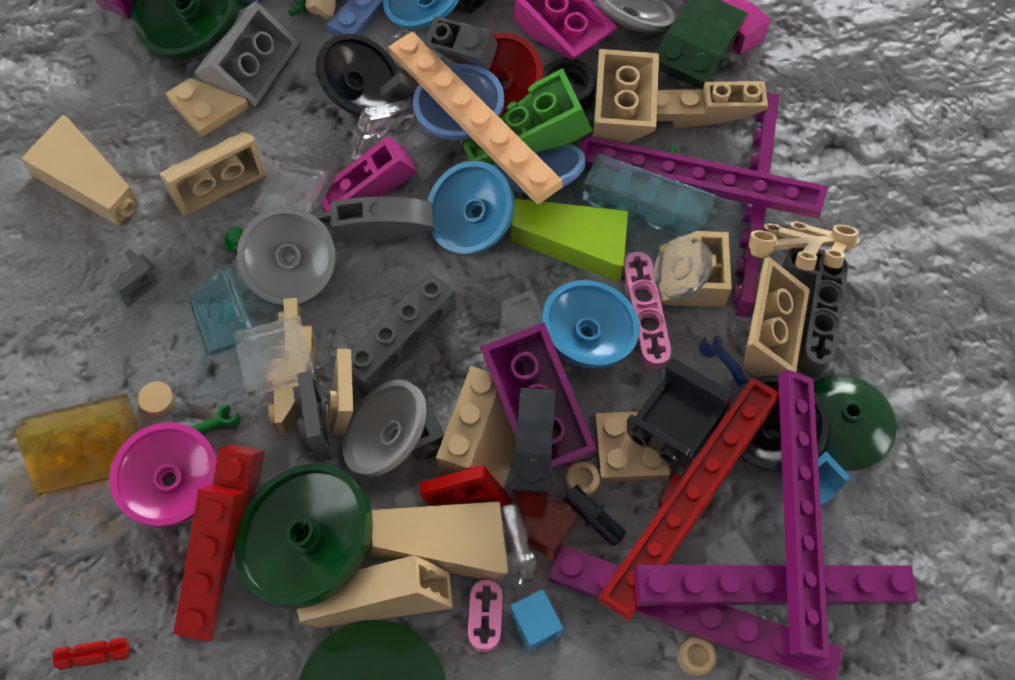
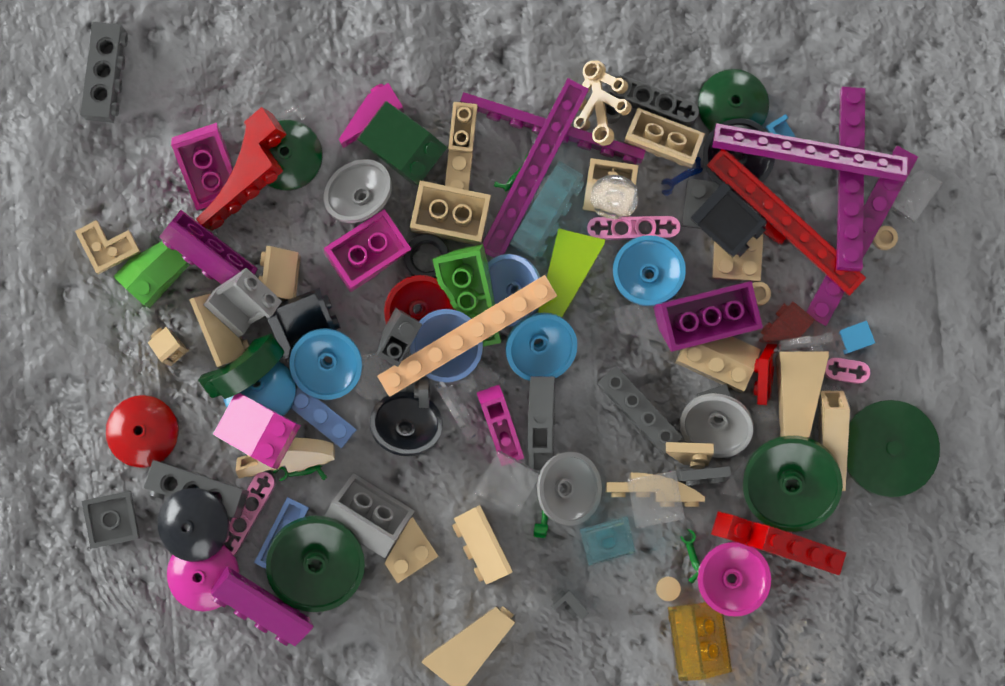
camera: 80 degrees left, 20 degrees up
red axle [52,637,130,670] -> none
black slope [512,388,556,497] -> none
black axle [562,484,626,546] -> none

